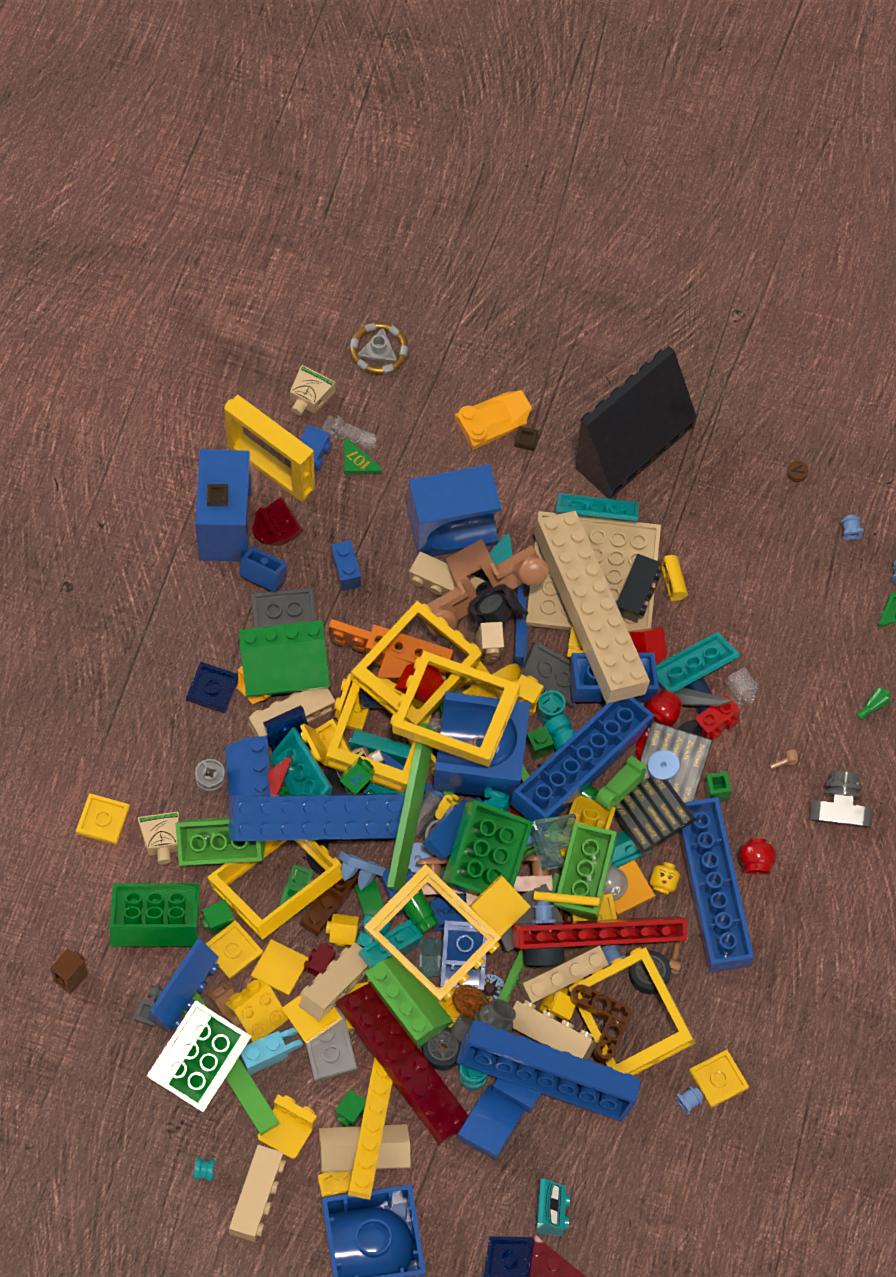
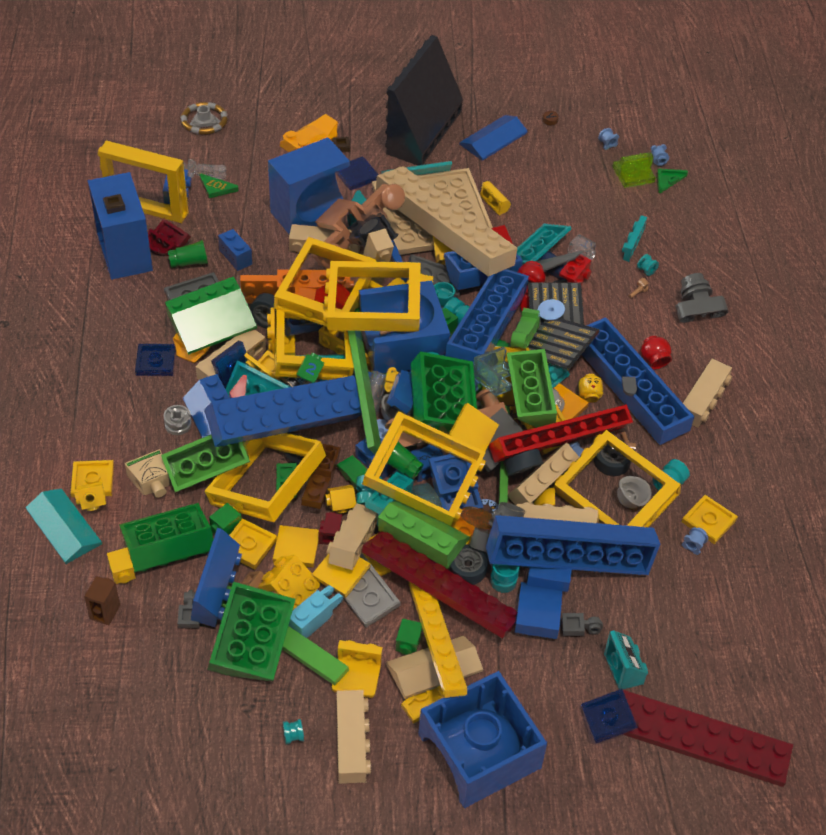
camera: 20 degrees left, 15 degrees down
blue brick [239,546,287,592] -> none
tan torso [290,365,335,416] -> none
medium blue tile [338,851,386,890] -> none
medium blue brick [532,901,556,923] -> none
yellow bar [534,891,600,906] -> none
yellow tile [548,991,575,1021] -> none
reddish brown beam [570,984,631,1063] -> none
black brick [616,554,662,623] -> none
green brick [704,771,732,802] -> none
green cone [856,687,891,721] -> none
none -> teal slope [26,488,102,564]
none -> yellow brick [75,481,106,511]
none -> yellow brick [107,548,136,584]
none -> green plant [168,240,208,267]
none -> wheel [250,293,276,329]
none -> clear blue tile [335,156,379,190]
none -> blue slope [459,115,527,161]
none -> dark grey plate [562,613,603,636]
none -> clear neon green bracket [612,152,656,188]
none -> light grey helmet [617,476,651,509]
none -> teal plate [622,215,647,262]
none -> dark grey piece [622,377,637,396]
none -> teal wheel [637,254,659,276]
none -> teal wheel [653,459,690,491]
none -> tan brick [683,359,733,428]

